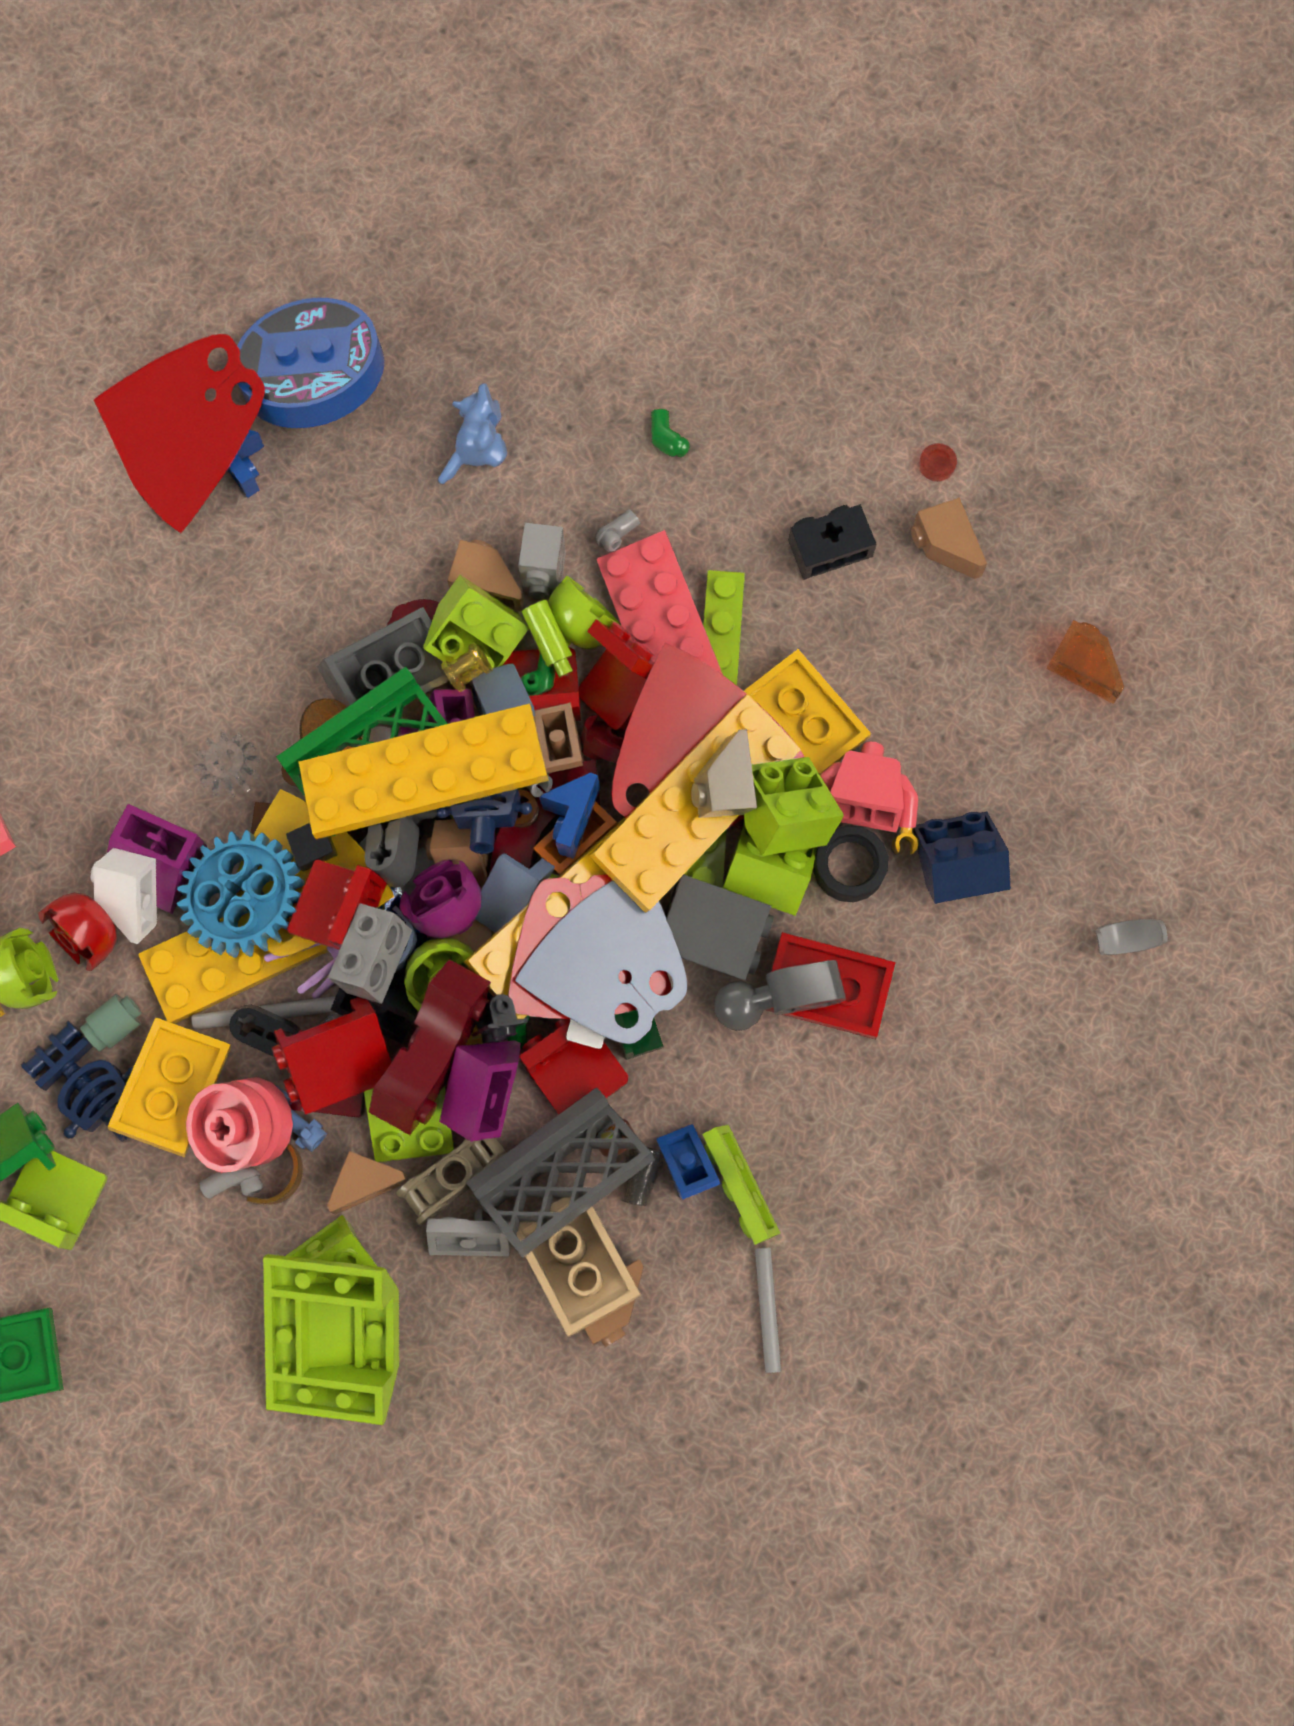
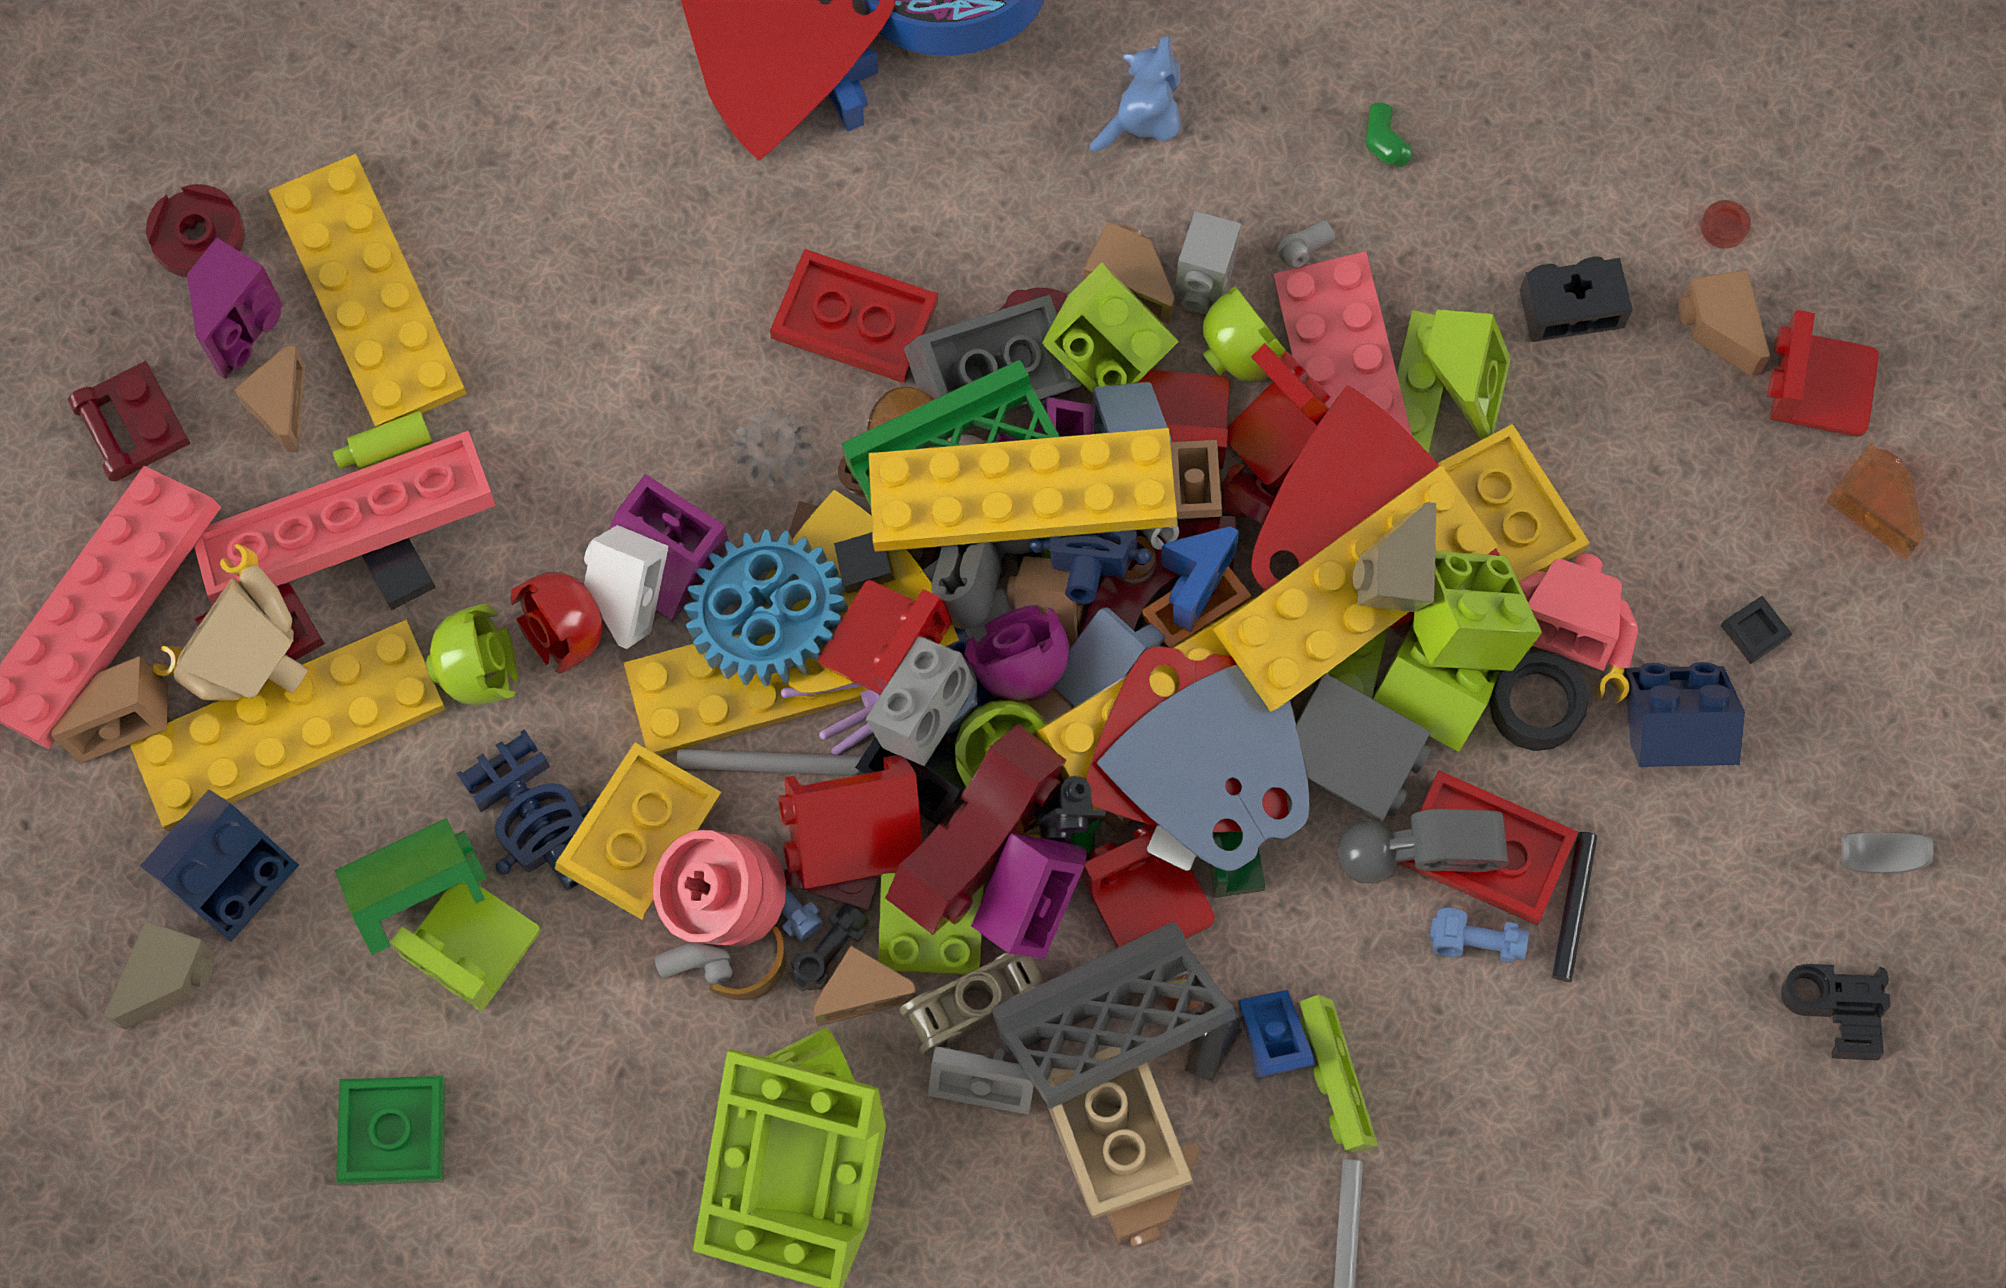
camera: 10 degrees right, 5 degrees down
sand green brick [80,994,142,1052] -> none
black beam [229,1004,301,1057] -> none
clear yellow bush [441,642,493,692] -> none
lime cylinder [521,600,573,678] -> none
green arm [521,653,556,696] -> none
none -> red plate [770,249,938,384]
none -> black bar [791,903,869,992]
none -> lime slope [1423,309,1511,440]
none -> medium blue bar [1429,908,1529,963]
none -> black bar [1552,832,1598,982]
none -> black tile [1720,596,1792,664]
none -> red bracket [1767,310,1879,437]
none -> black piece [1781,964,1891,1061]

